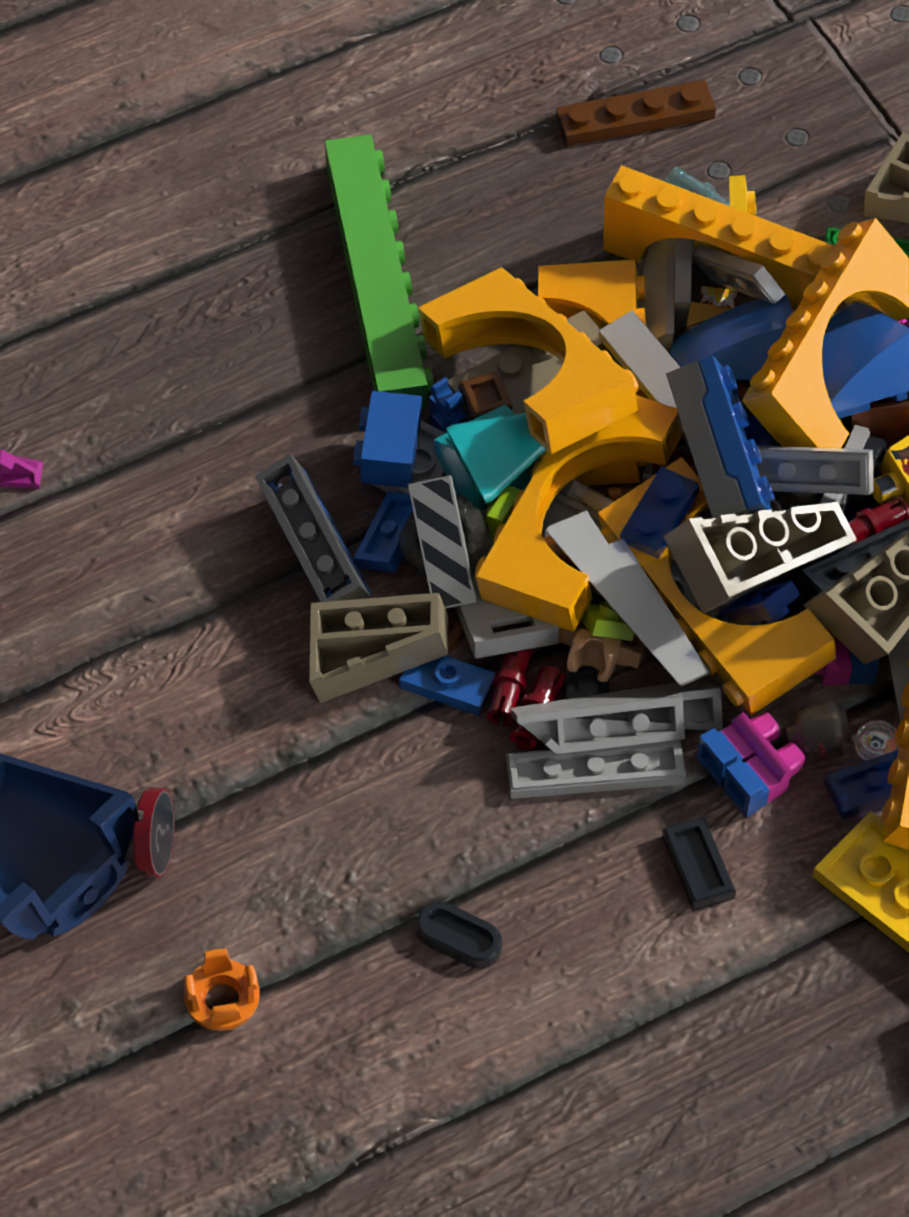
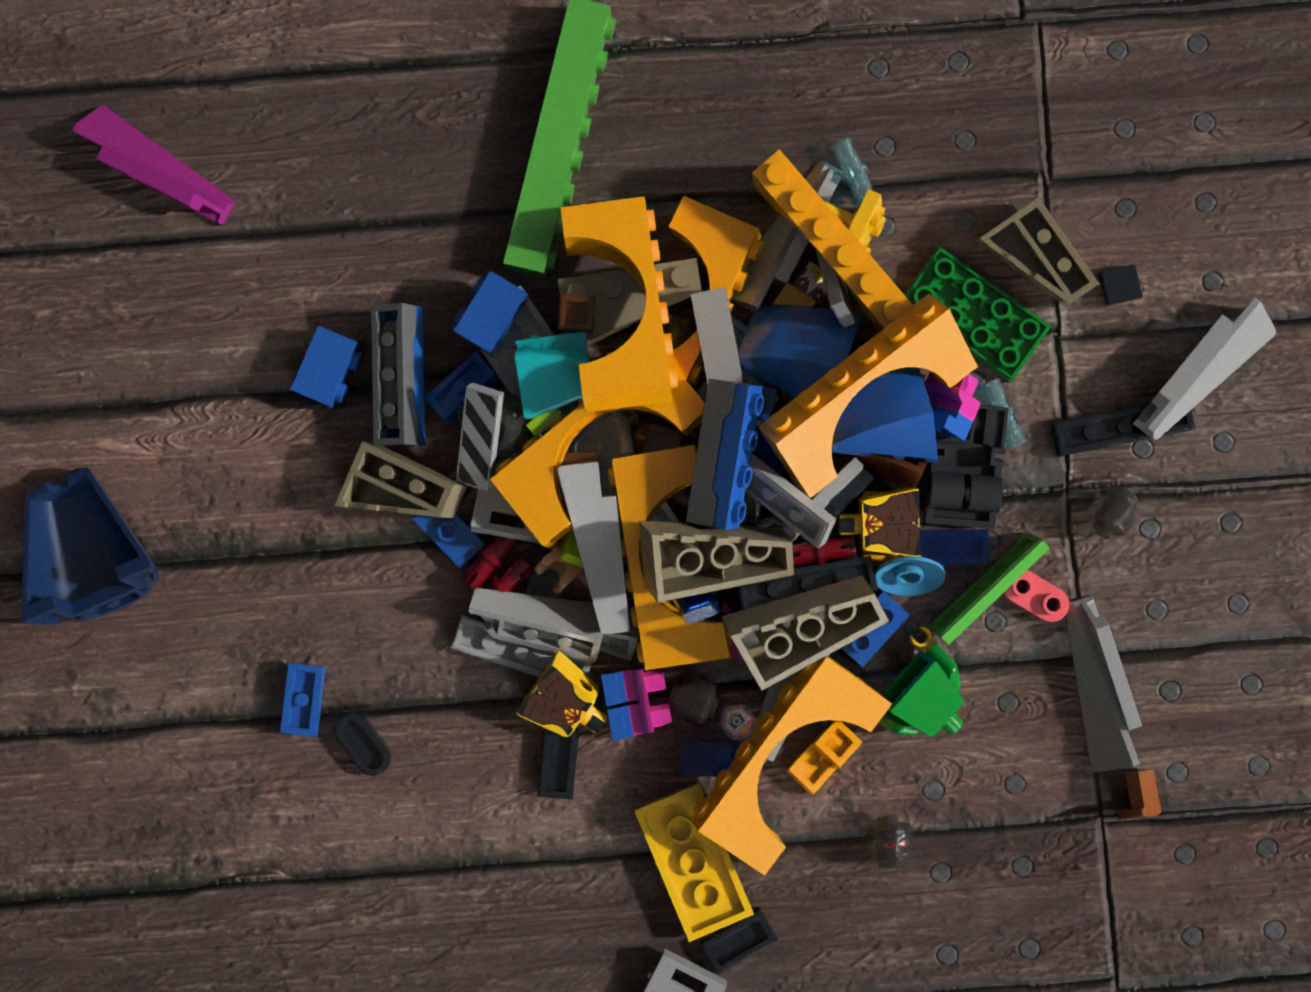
camera: 30 degrees right, 30 degrees up
tile [133,787,175,878] -> none
orange piece [184,949,260,1031] -> none
blue plate [428,377,468,433] -> none
reddish brown plate [556,80,716,146] -> none
clear blue plate [620,466,700,559] -> none
none -> blue plate [280,662,326,737]
none -> blue brick [290,326,364,409]
none -> torso [517,650,608,737]

